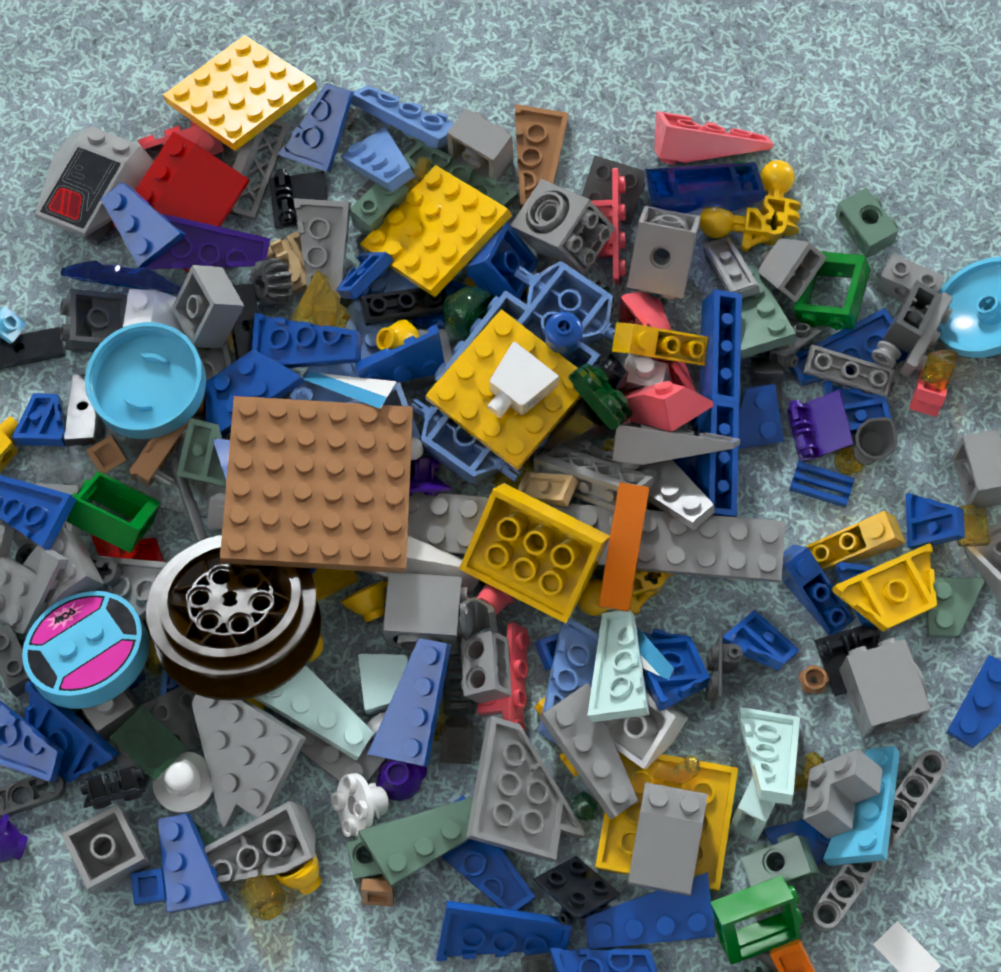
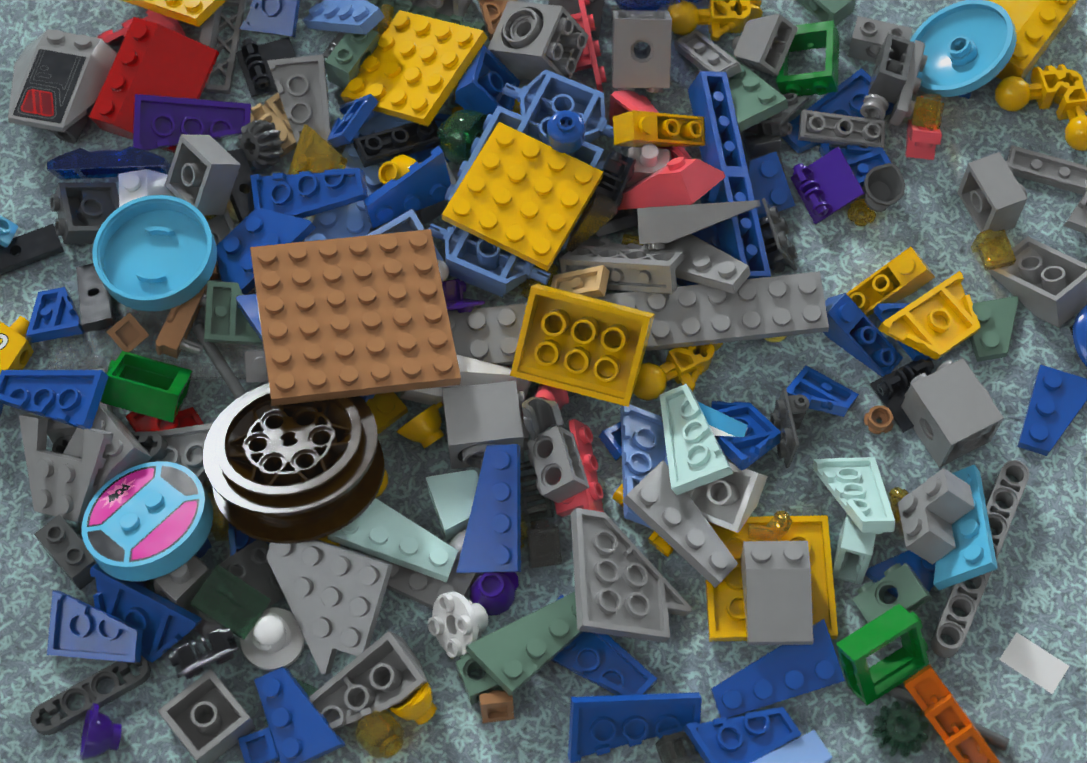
camera: 15 degrees left, 5 degrees down
wing [101,182,186,269] -> none
sticker [304,372,396,409] -> none
white torso [487,341,559,418] -> none
black hinge [533,856,620,926] -> none
dark green plate [569,363,632,430] -> none
clear green plate [569,791,598,822] -> none
orange slope [599,482,650,612] -> none
blue tile [789,461,855,508] -> none
blue wing [905,493,965,550] -> none
none -> dark grey hinge [759,198,798,273]

